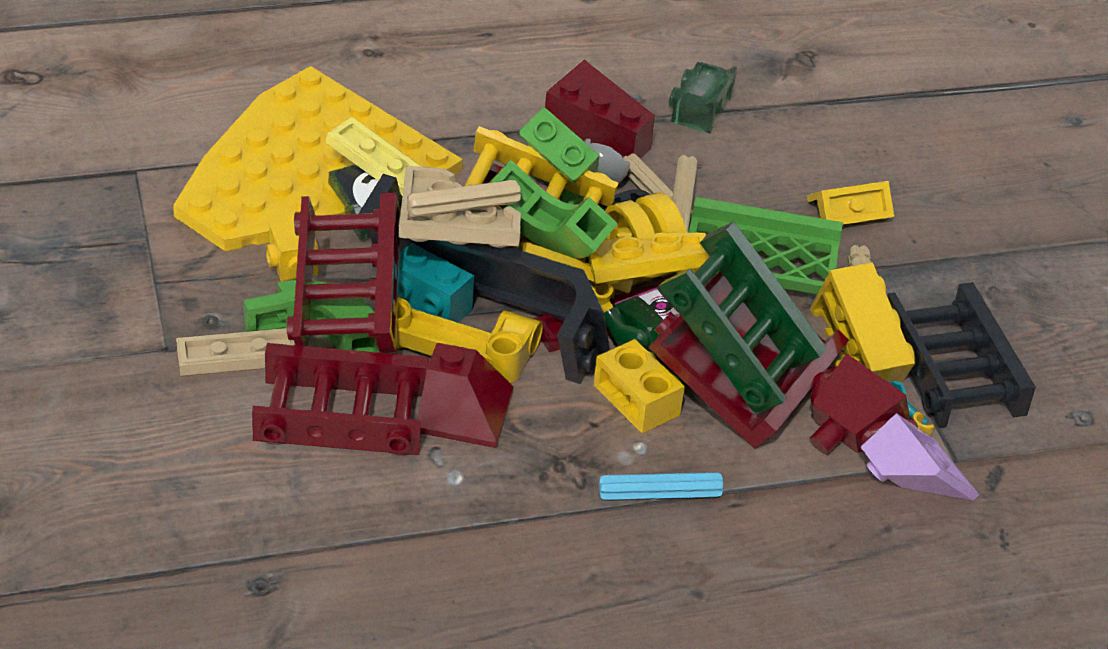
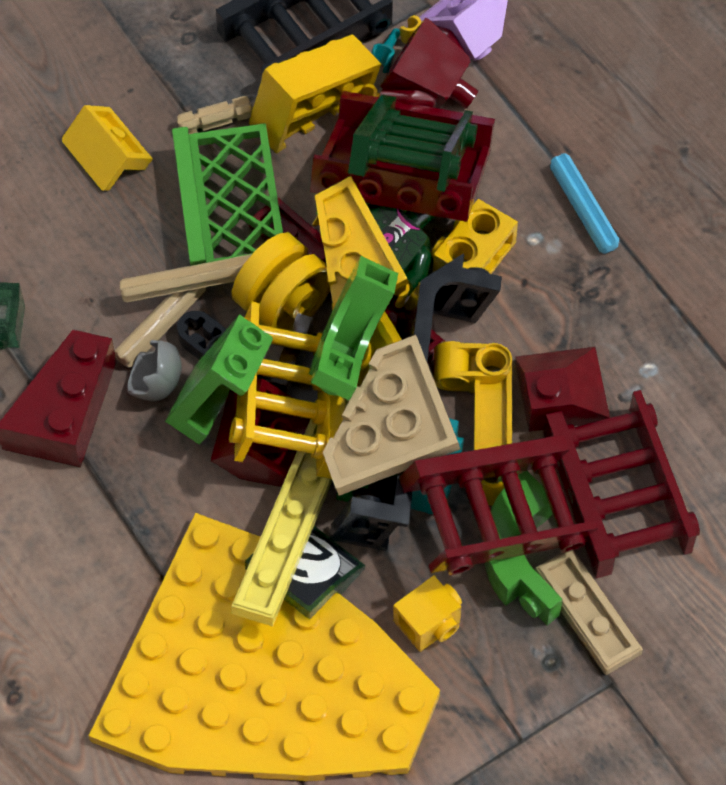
camera: 105 degrees left, 20 degrees up
tan axle [407,180,521,217] -> none

